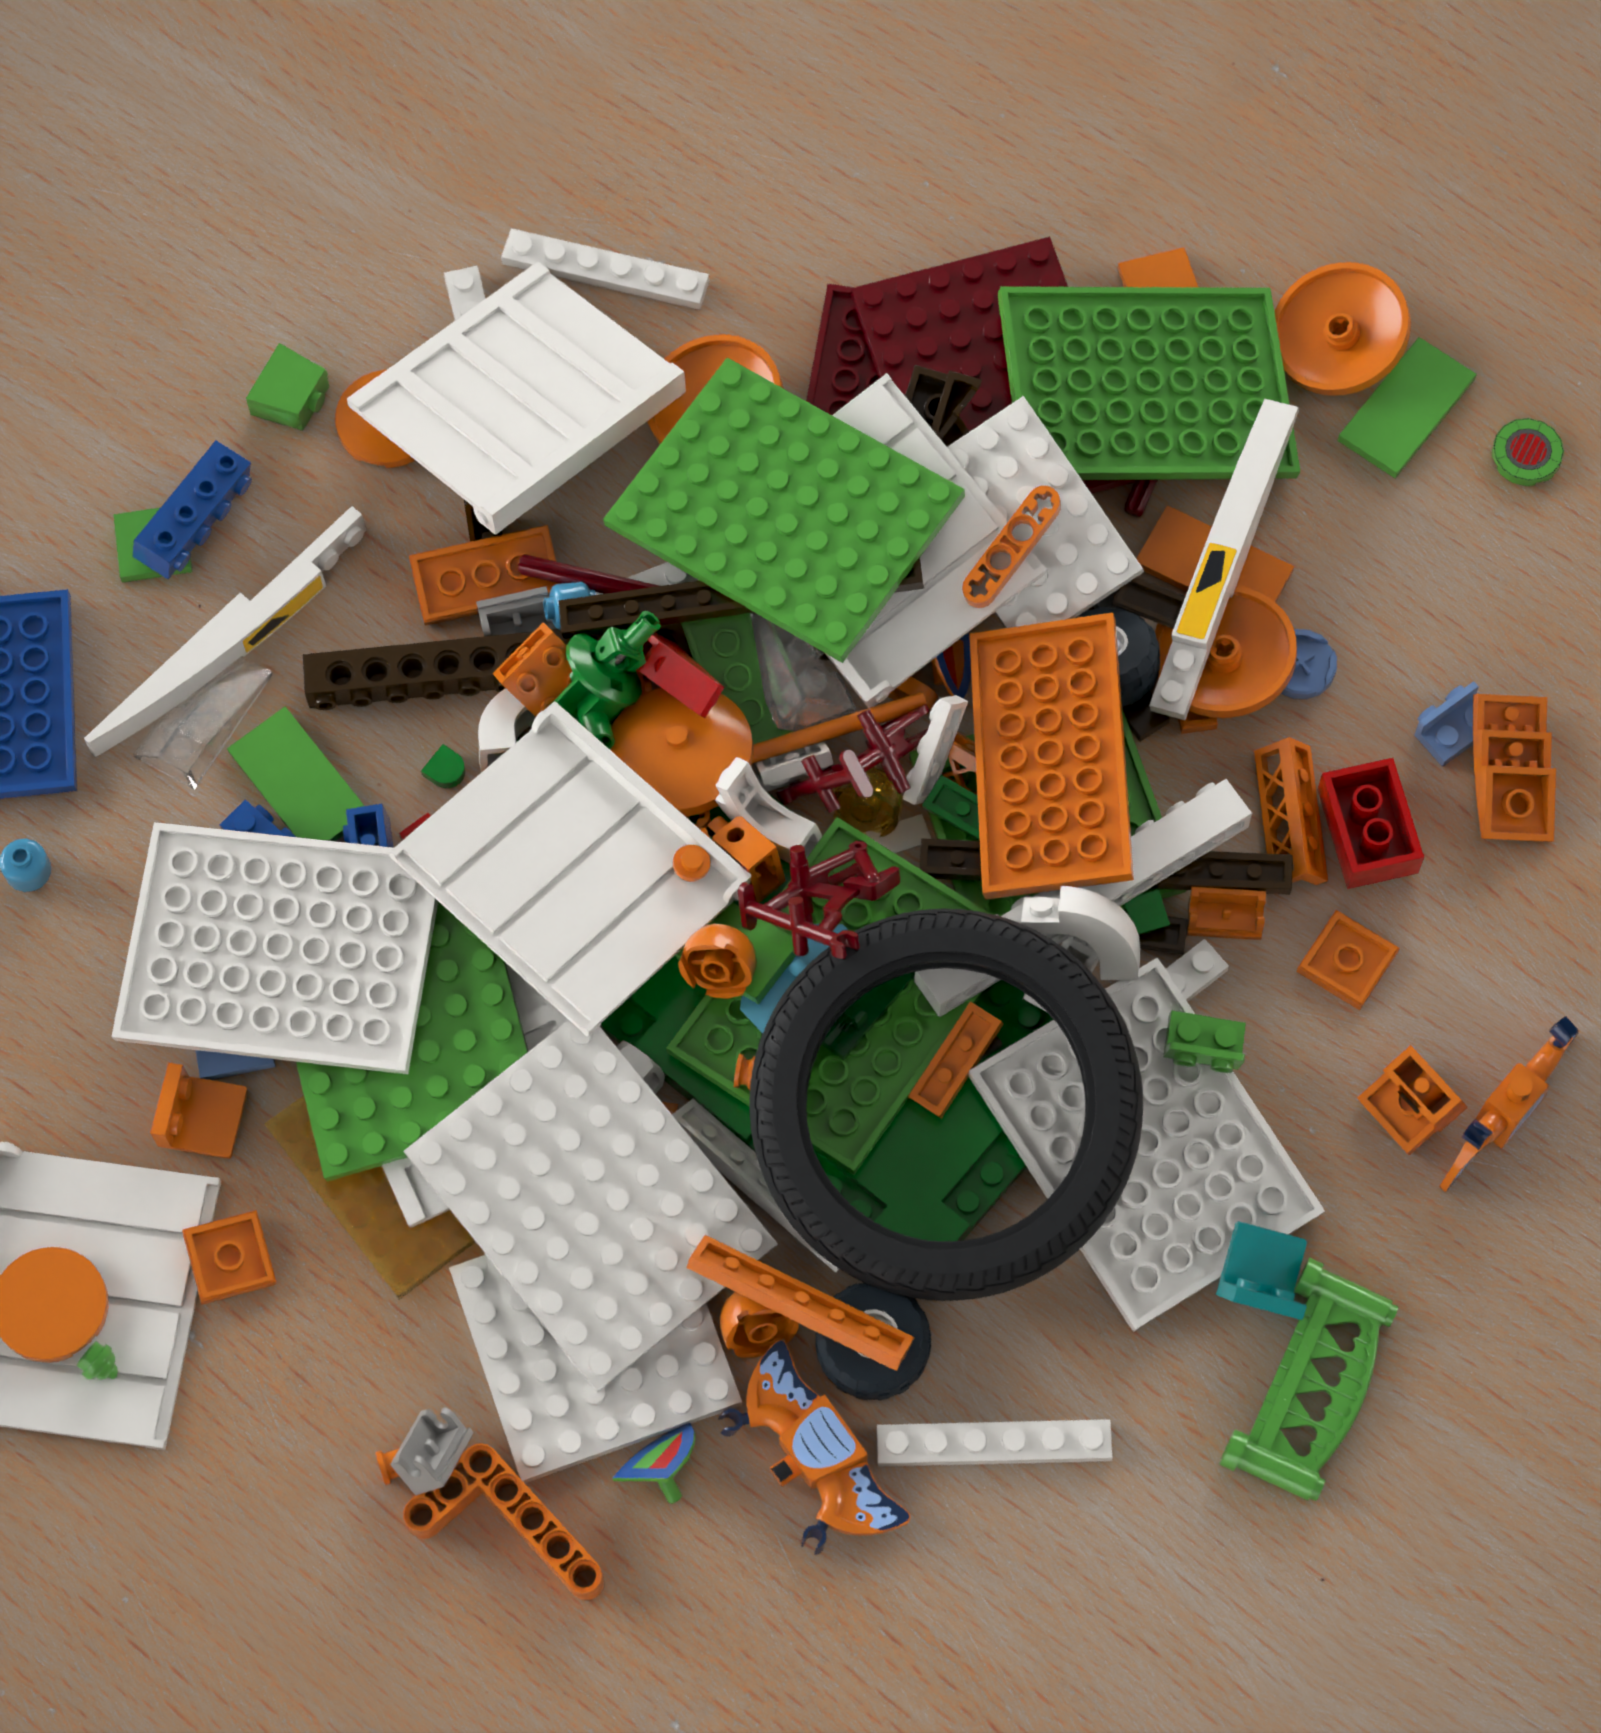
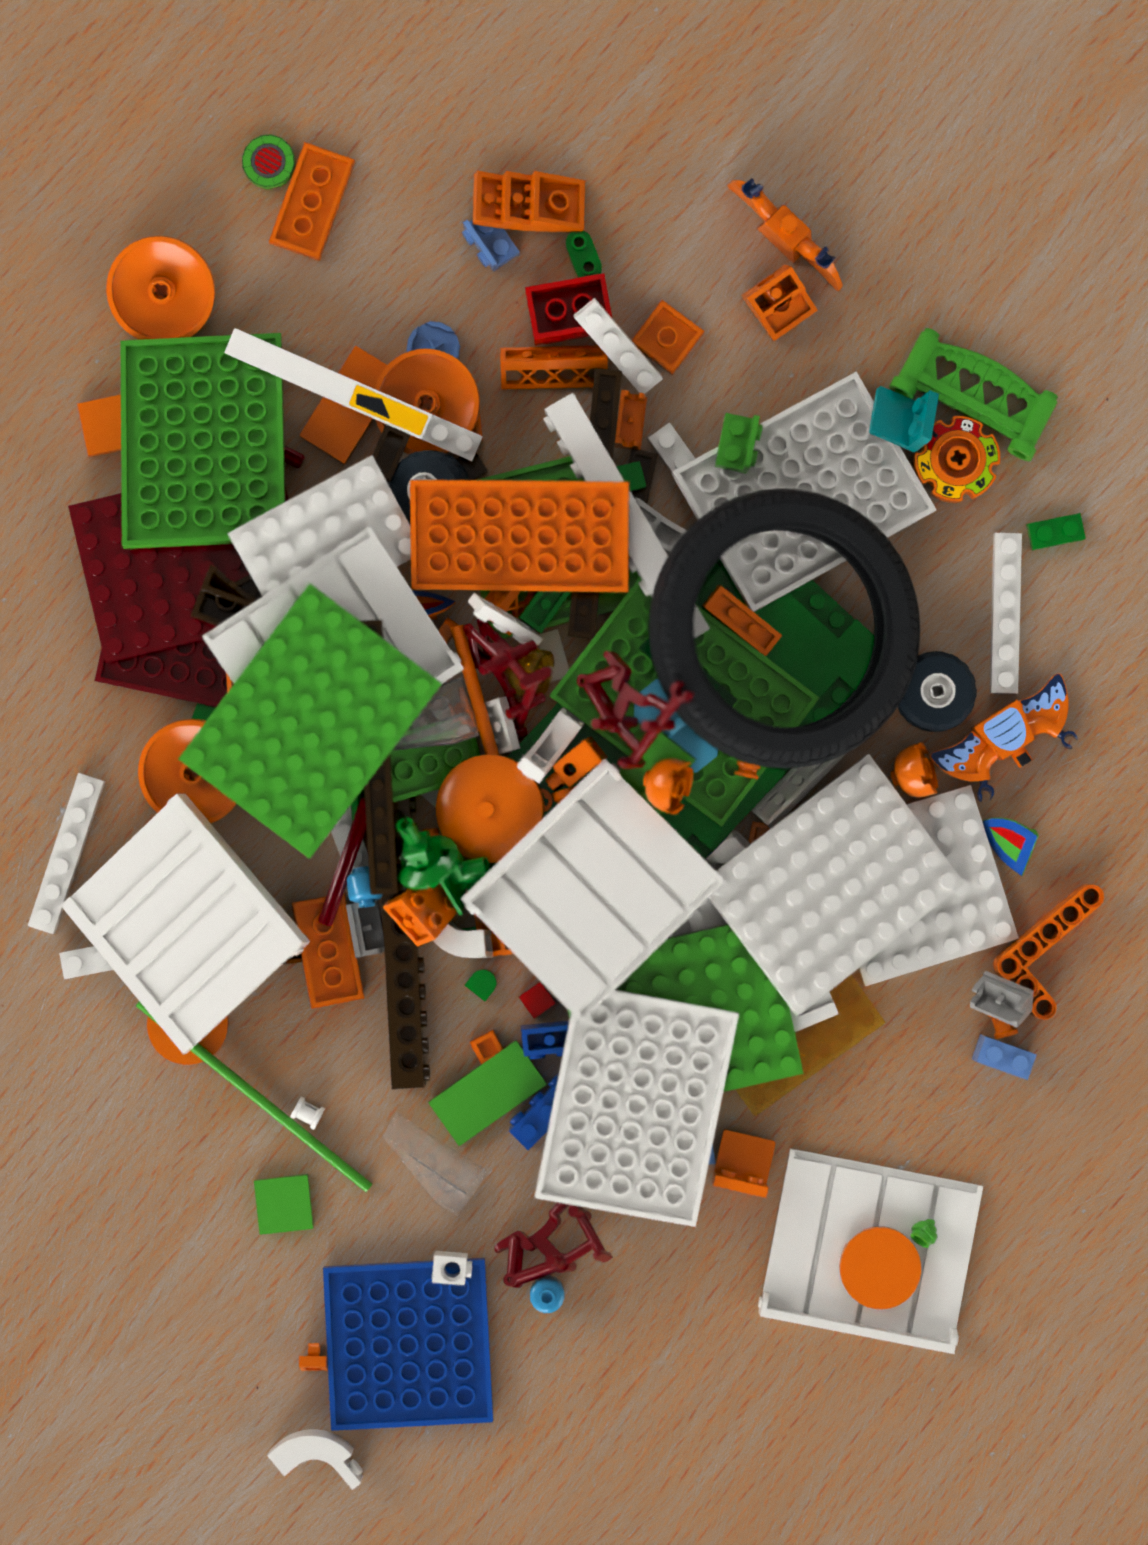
camera: 90 degrees left, 20 degrees up
white slope [84,506,366,757] -> none
blue brick [133,440,252,579] -> none
orange tile [182,1210,276,1305] -> none
bright green torso [246,343,329,431] -> none
red slope [637,633,725,718] -> none
orange plate [673,845,711,882] -> none
orange plate [686,1235,914,1371] -> none
orange beam [962,485,1061,608] -> none
white arch [1021,886,1140,980] -> none
bright green tile [1337,337,1477,479] -> none
none -> bright green piece [136,1001,372,1192]
none -> orange tile [269,142,355,261]
none -> white bush [290,1096,325,1130]
none -> white brick [432,1251,472,1285]
none -> orange tile [470,1029,503,1064]
none -> dark red piece [494,1202,613,1288]
none -> green plate [566,231,602,278]
none -> white plate [574,298,663,394]
none -> orange piece [913,416,1001,503]
none -> medium blue brick [972,1034,1037,1080]
none -> green plate [1026,513,1086,551]

